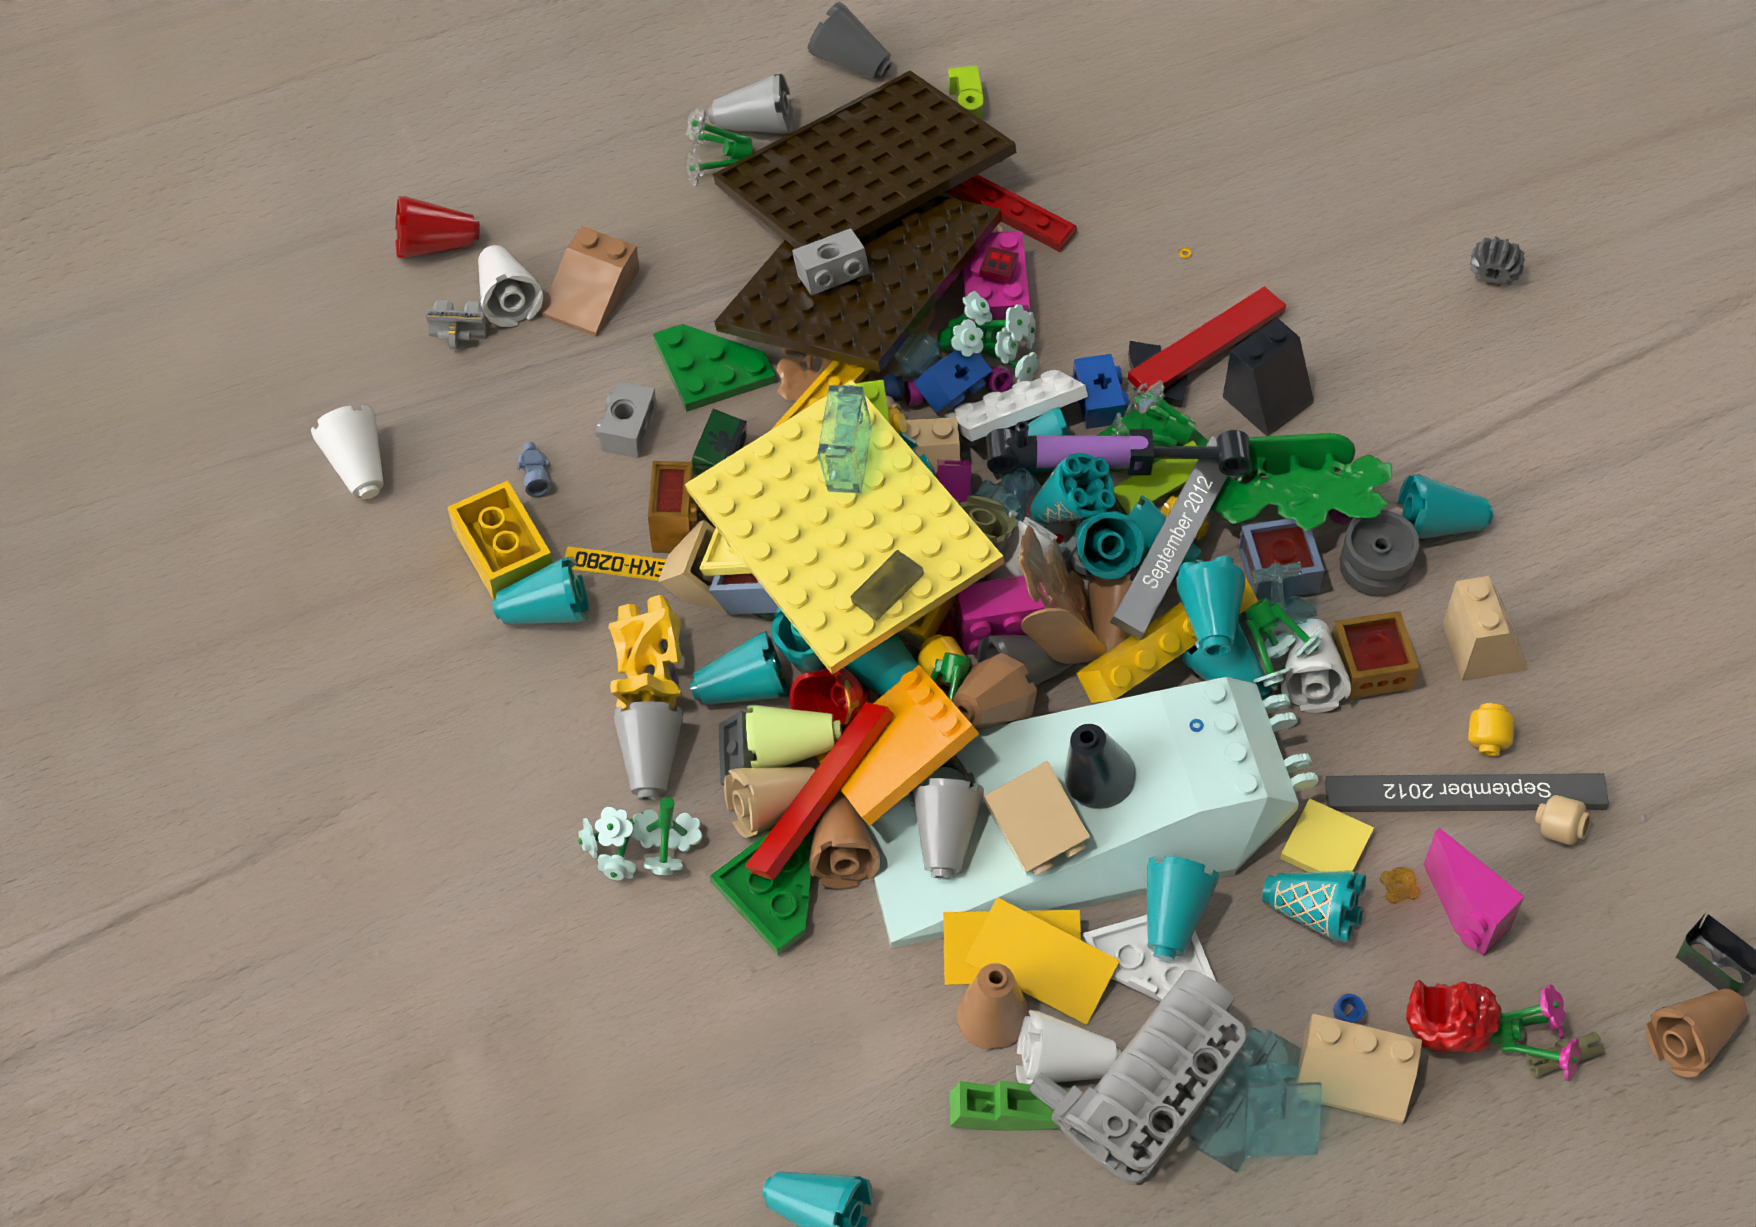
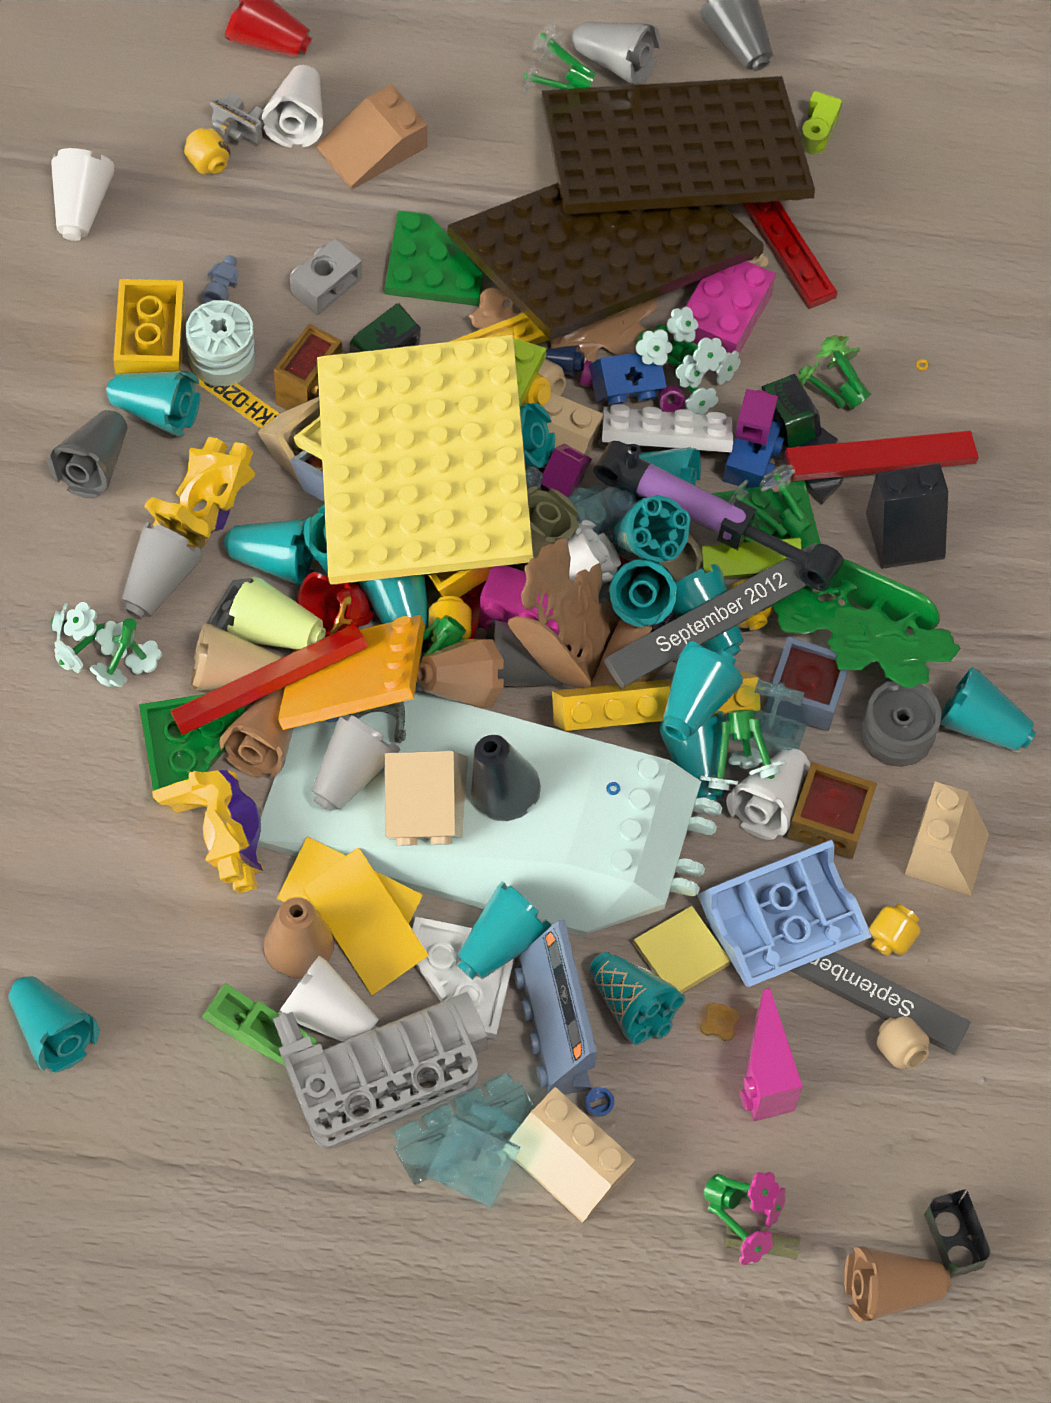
camera: 25 degrees right, 5 degrees up
light grey brick [792,228,870,295] -> none
clear light blue window [817,384,872,493] -> none
clear smoke tile [850,550,924,621] -> none
clear light blue head [895,331,942,380] -> none
dark red tile [979,246,1019,284] -> none
red hair [1406,980,1502,1053] -> none
none -> dark grey cone [48,410,128,498]
none -> yellow hips [152,770,264,894]
none -> yellow head [184,128,231,175]
none -> light aqua wheel [186,300,255,386]
none -> sand blue piece [514,919,597,1095]
none -> light blue piece [698,840,872,988]
none -> magenta brick [735,389,778,445]
none -> piece [761,374,822,448]
none -> plant [797,335,872,410]

